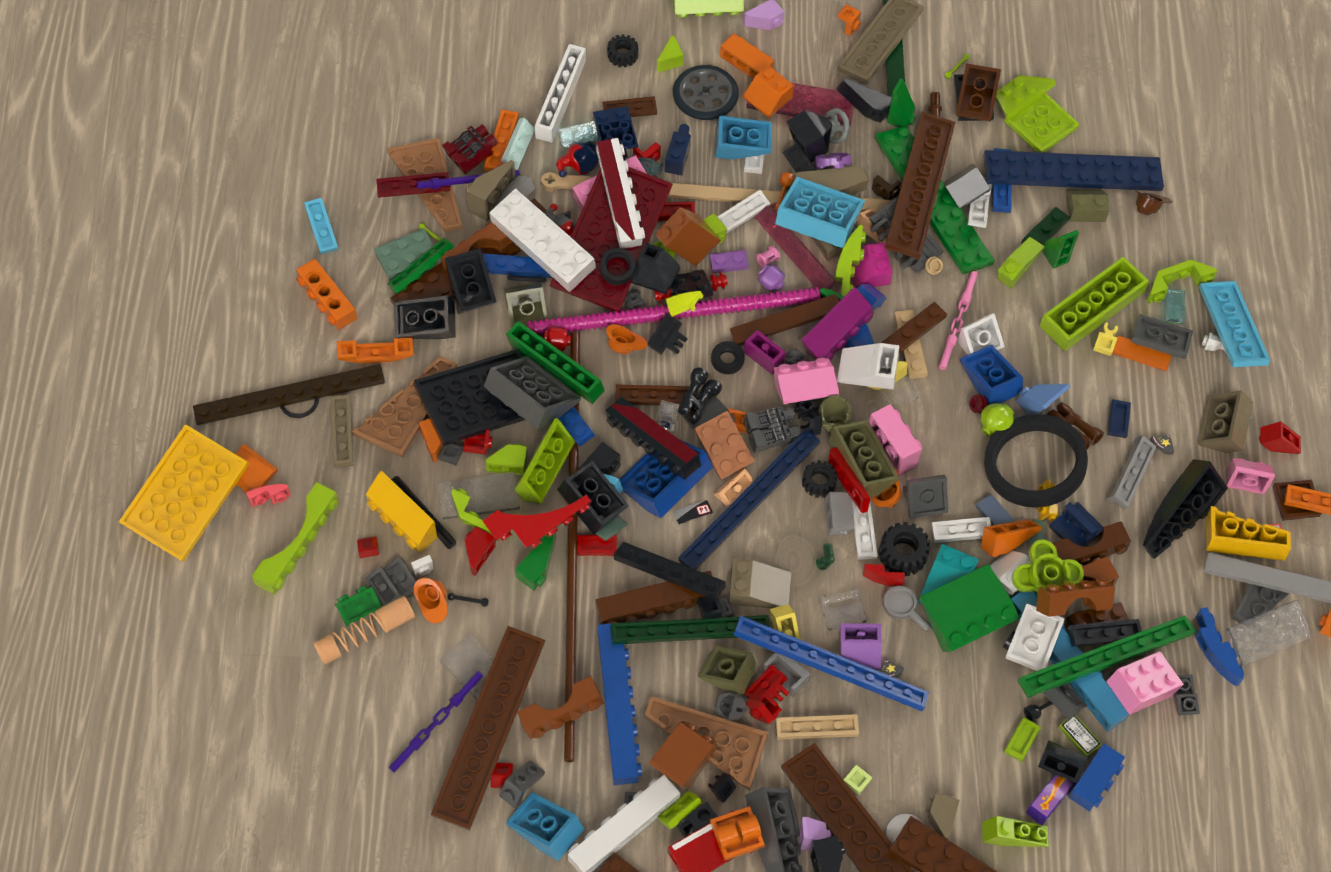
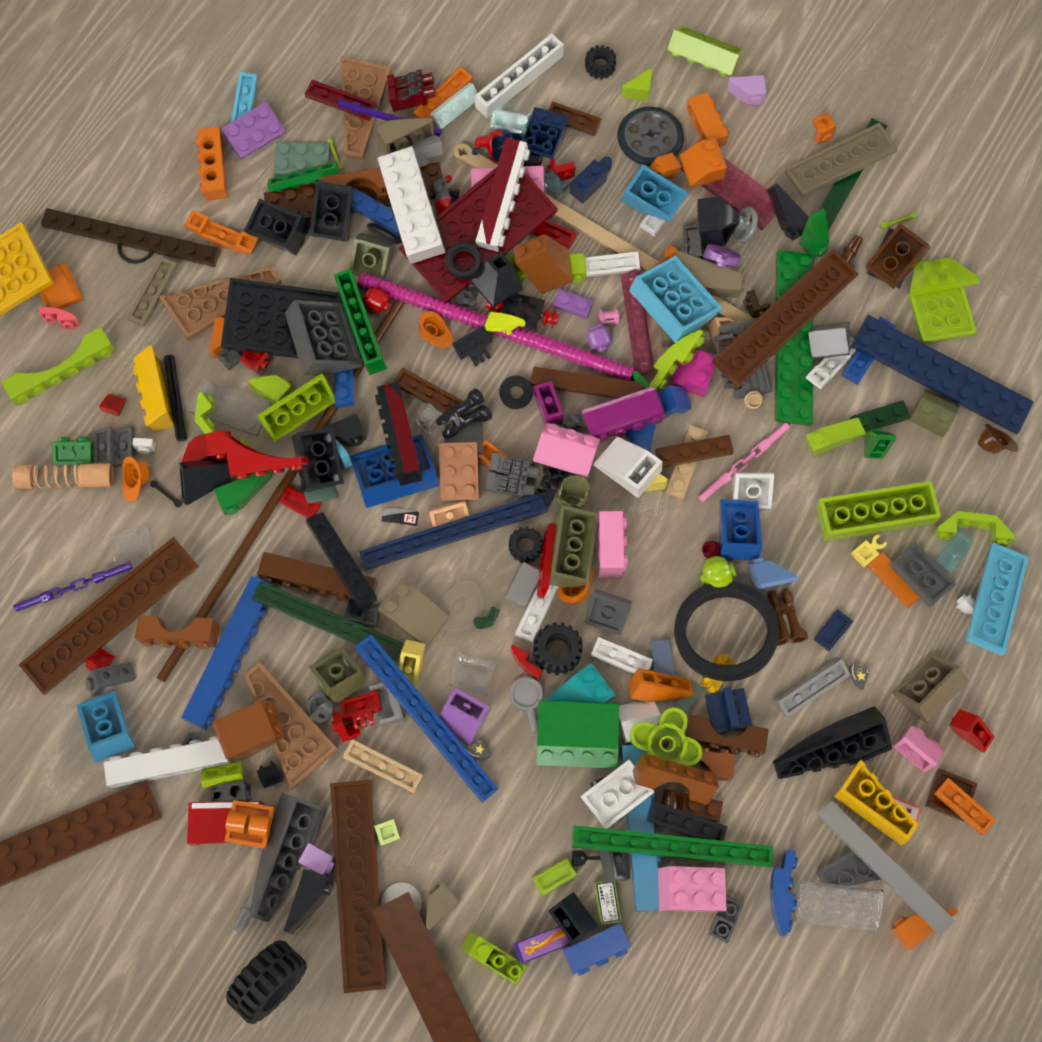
camera: 30 degrees right, 10 degrees up
none -> black slope [179,458,230,505]
none -> medium lavender plate [221,102,286,160]
none -> orange brick [649,153,682,180]

